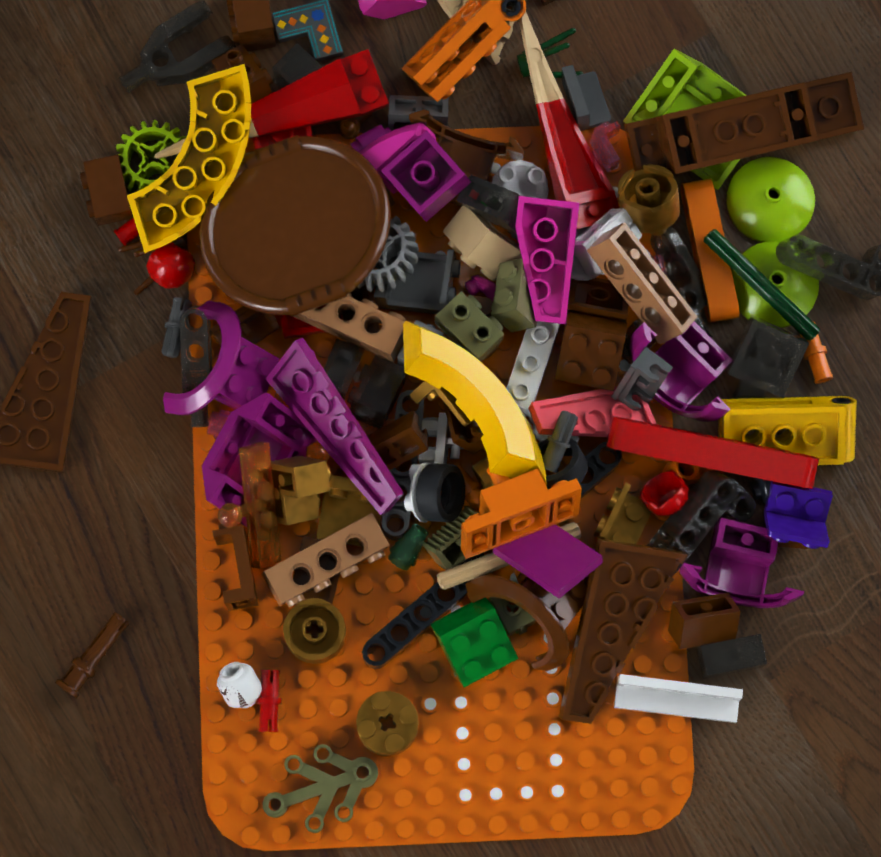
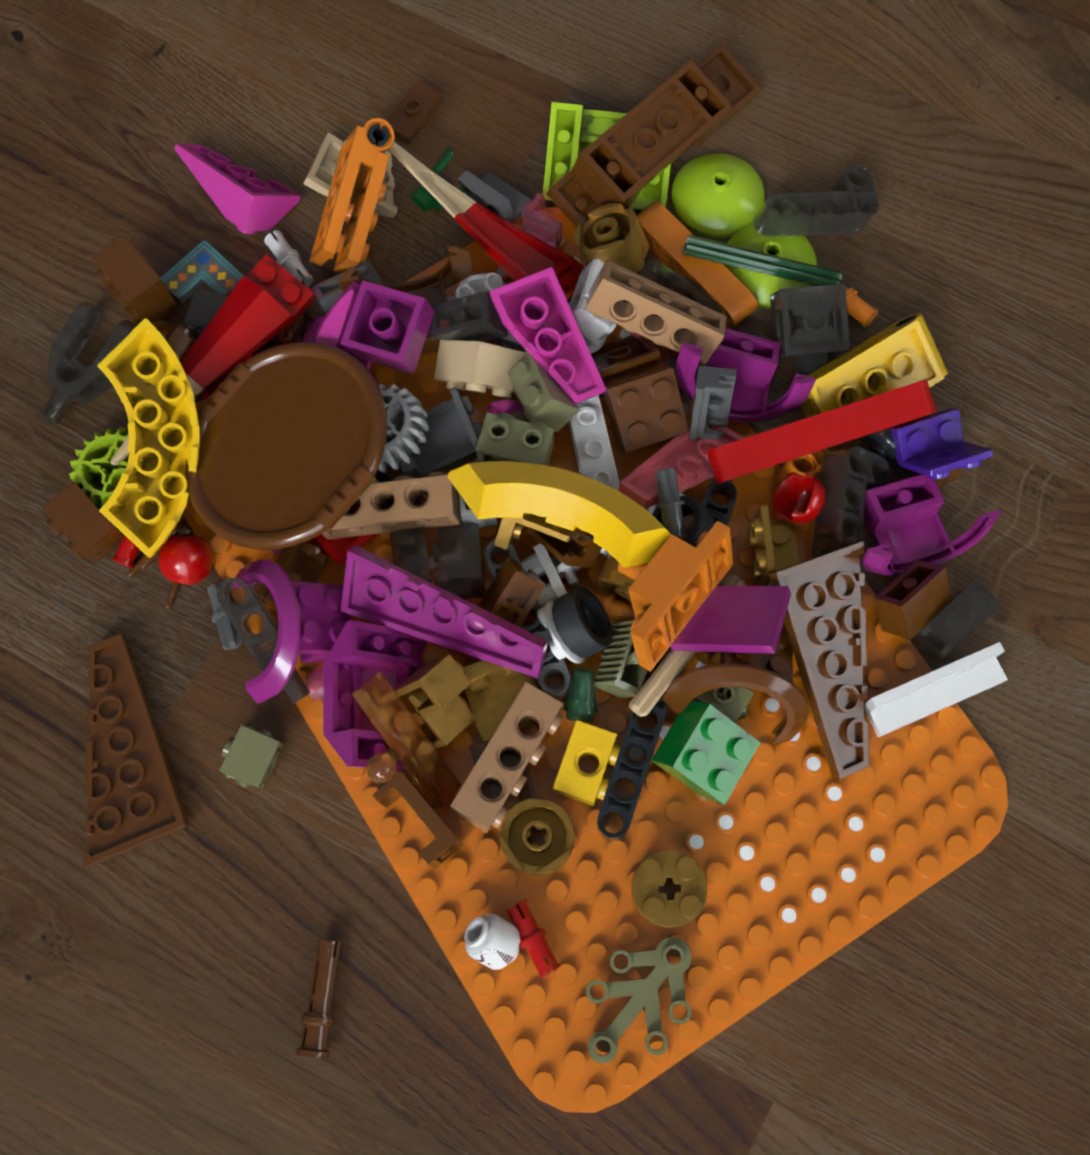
camera: 20 degrees left, 5 degrees down
none -> olive head [219,725,285,789]
none -> white pin [264,230,314,287]
none -> yellow brick [553,720,621,806]

